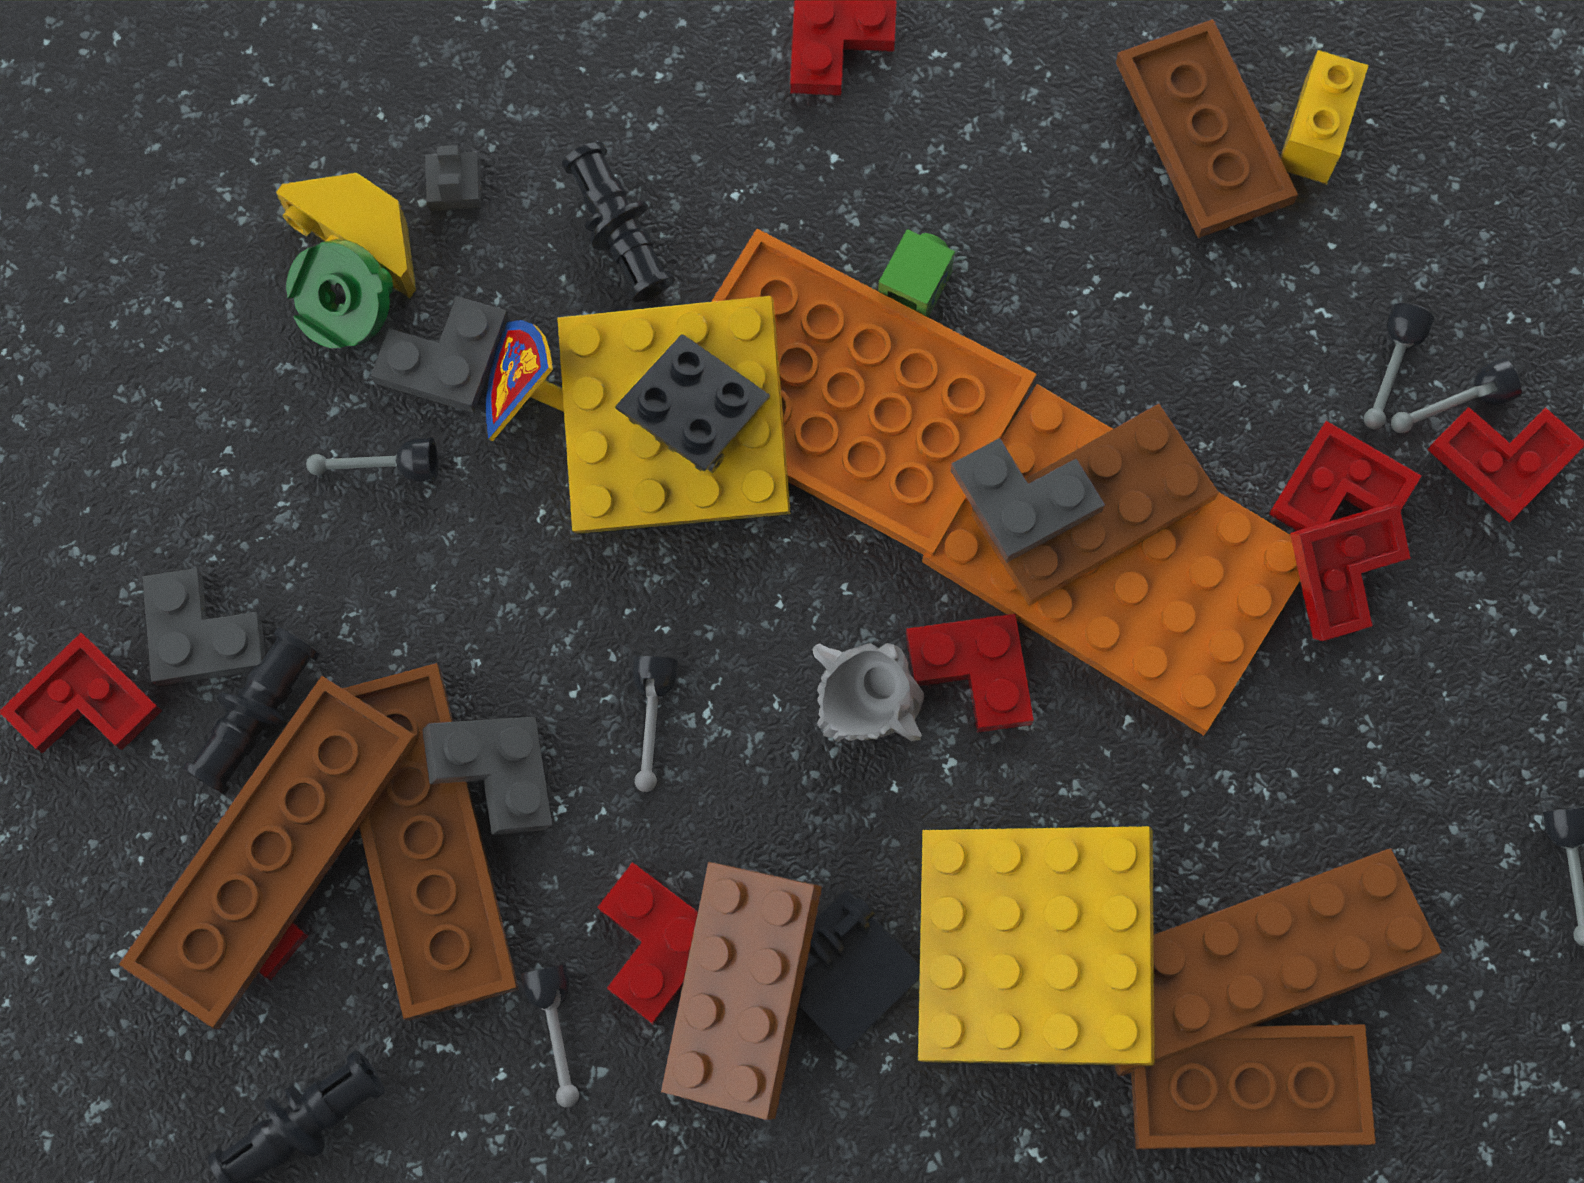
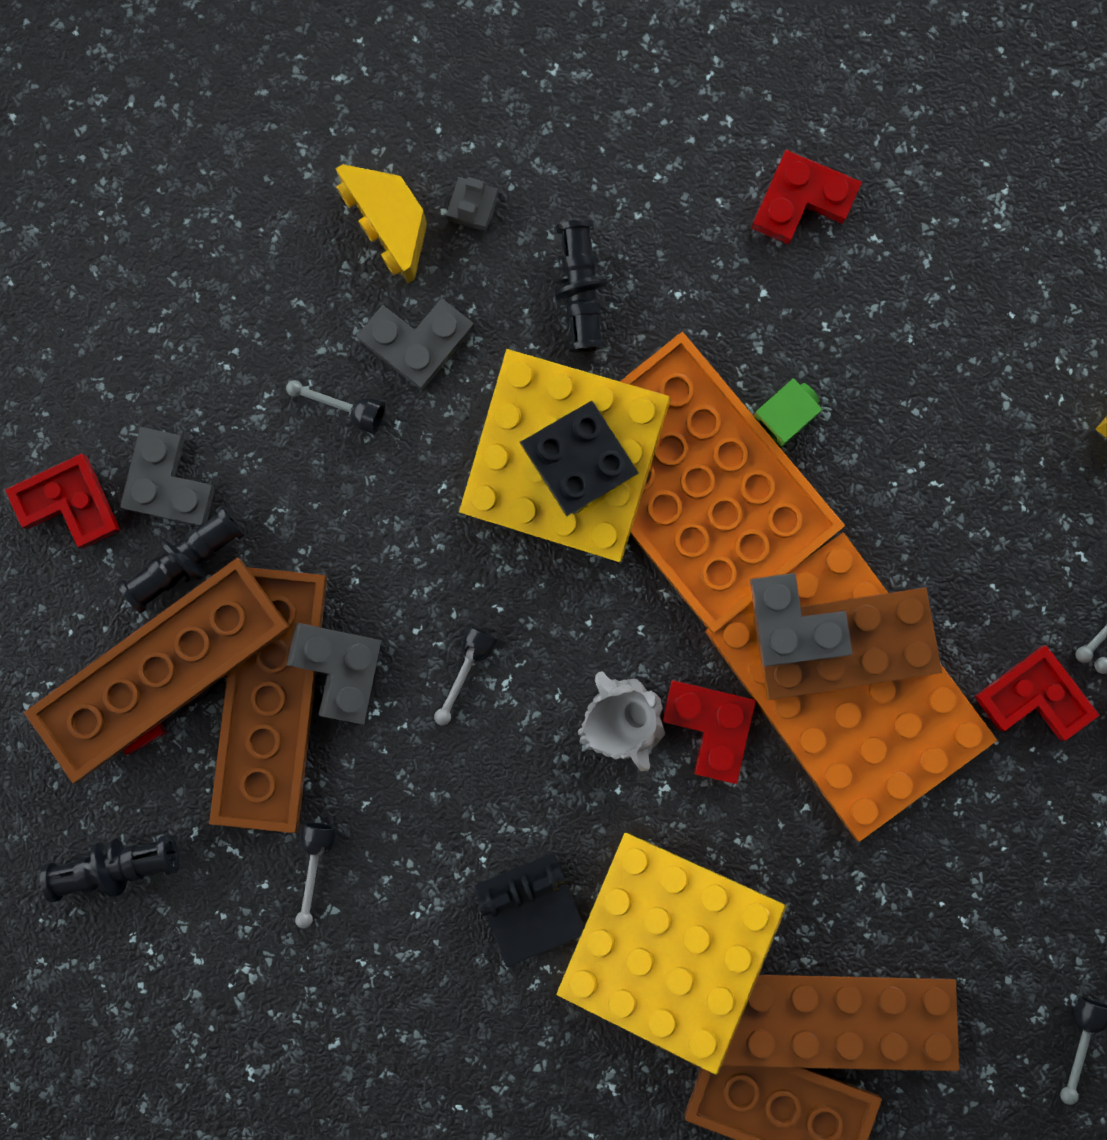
camera: 25 degrees right, 10 degrees up
green plate [286,239,394,348] -> none
shield [486,320,564,441] -> none
red plate [597,862,698,1025] -> none
dark orange plate [661,862,822,1120] -> none
dark orange plate [1116,19,1298,238] -> none
red plate [1290,504,1411,641] -> none

